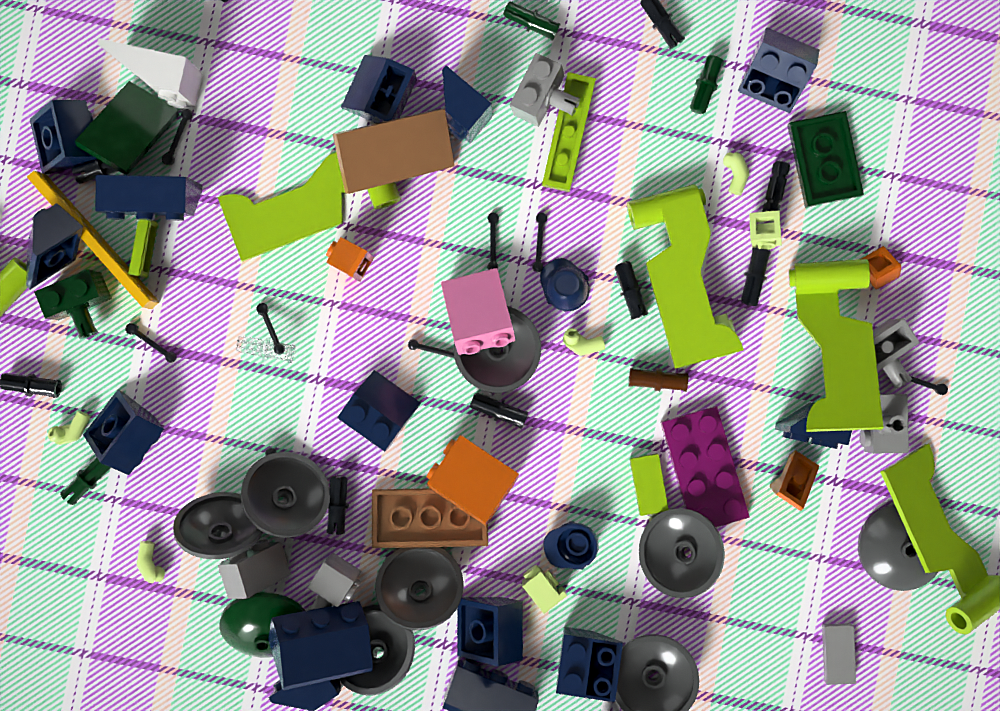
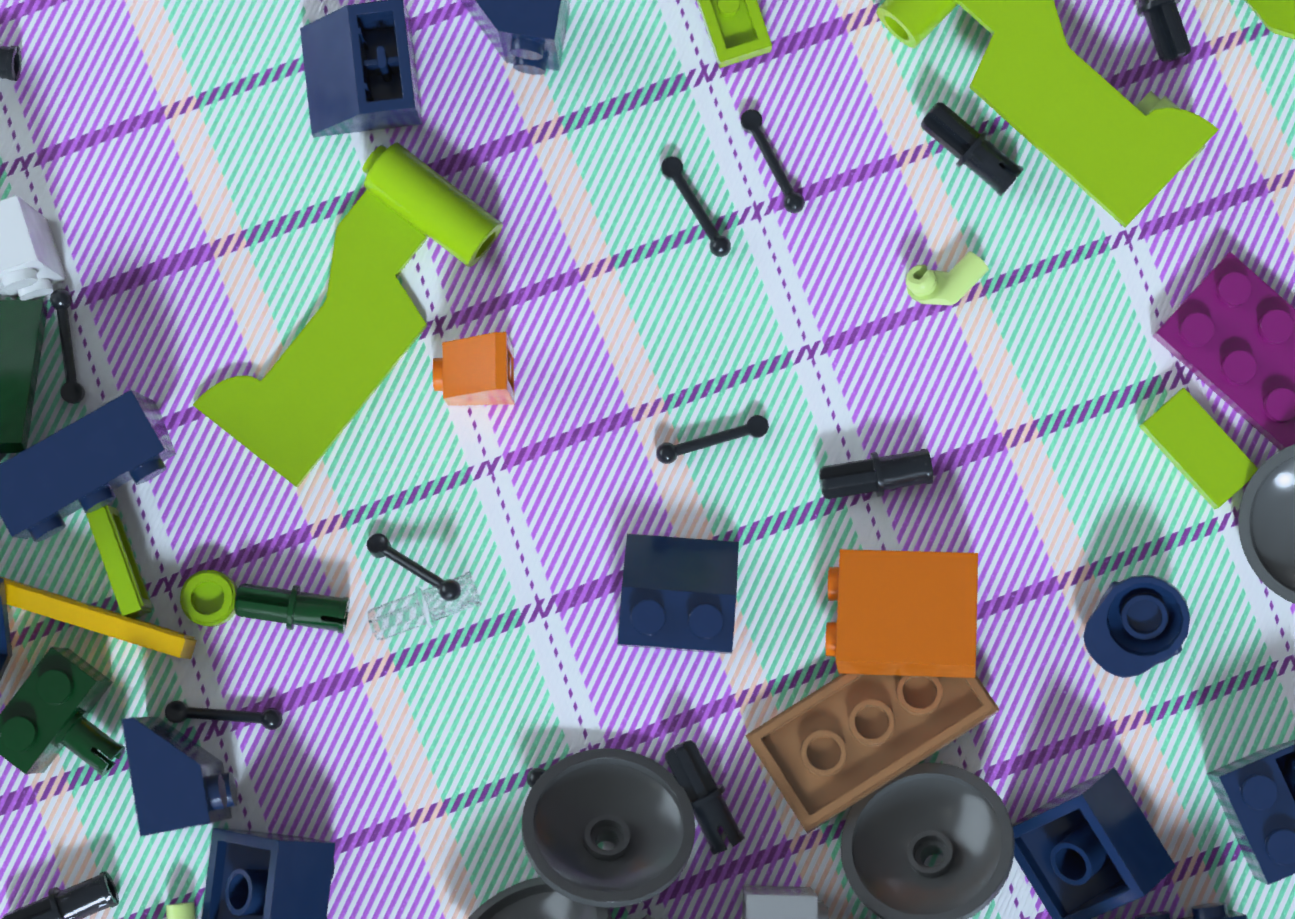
camera: 30 degrees left, 5 degrees down
medium nougat tile [333,108,455,194] -> none
bright pink panel [441,268,515,355] -> none
dark grey dish [453,306,541,393] -> none
yellowish green brick [522,564,567,614] -> none
dark blue hat [540,258,590,312] -> none
reddish brown pin [628,368,689,392] -> none
none -> dark blue slope [121,717,238,836]
none -> lime tile [180,570,238,627]
none -> dark green axle [234,583,350,634]

